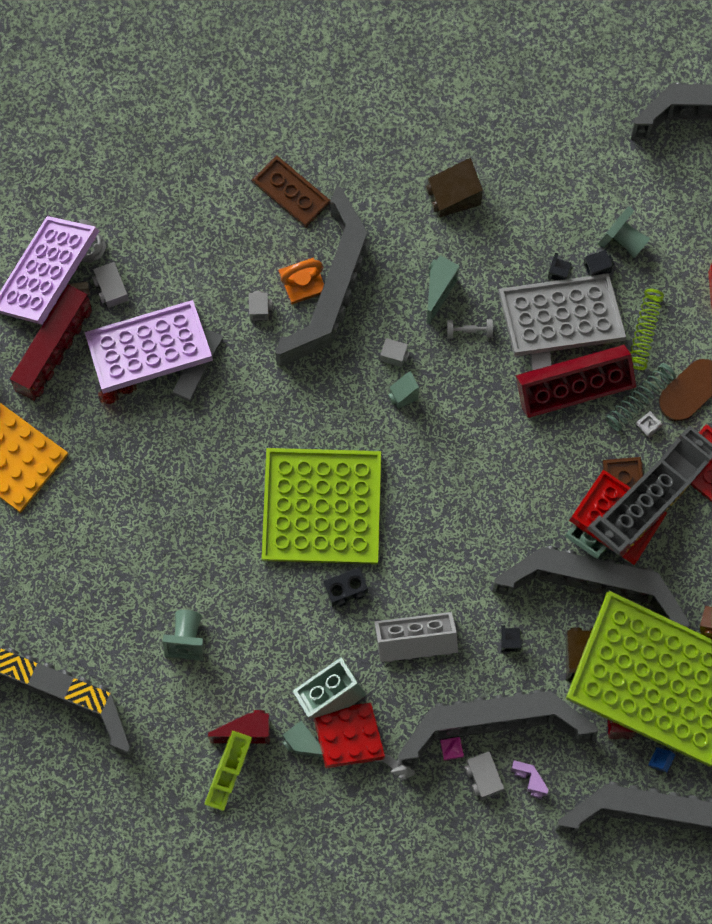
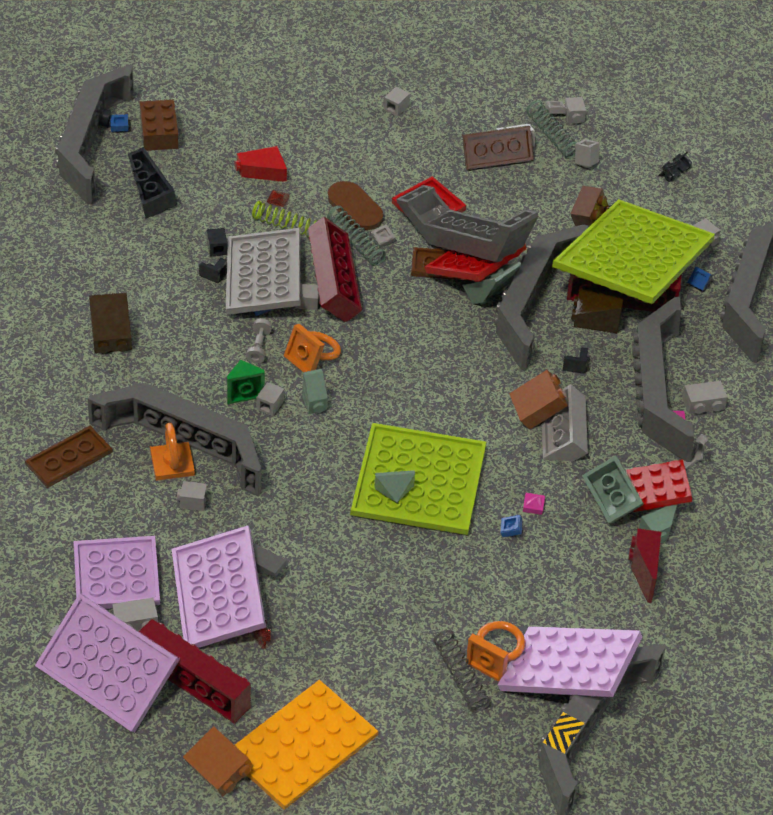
camera: 85 degrees left, 25 degrees down
sand green plant [162,610,204,661] -> none
lime slope [204,731,252,811] -> none
black brick [323,568,368,607] -> none
sand green slope [427,255,460,324] -> none
lavender slope [511,761,548,798] -> none
sand green plant [598,206,650,258] -> none
none -> lavender plate [74,536,160,609]
none -> black wedge [128,147,177,219]
none -> green slope [227,359,265,404]
none -> clear red slope [267,190,289,207]
none -> orange tile [284,324,341,372]
none -> sand green slope [374,470,415,502]
none -> dark grey piece [433,630,490,712]
none -> orange tile [466,621,525,682]
none -> lavender plate [498,627,642,697]
none -> blue tile [500,515,523,537]
none -> dark orange brick [509,370,568,429]
none -> dark pink tile [523,493,545,515]

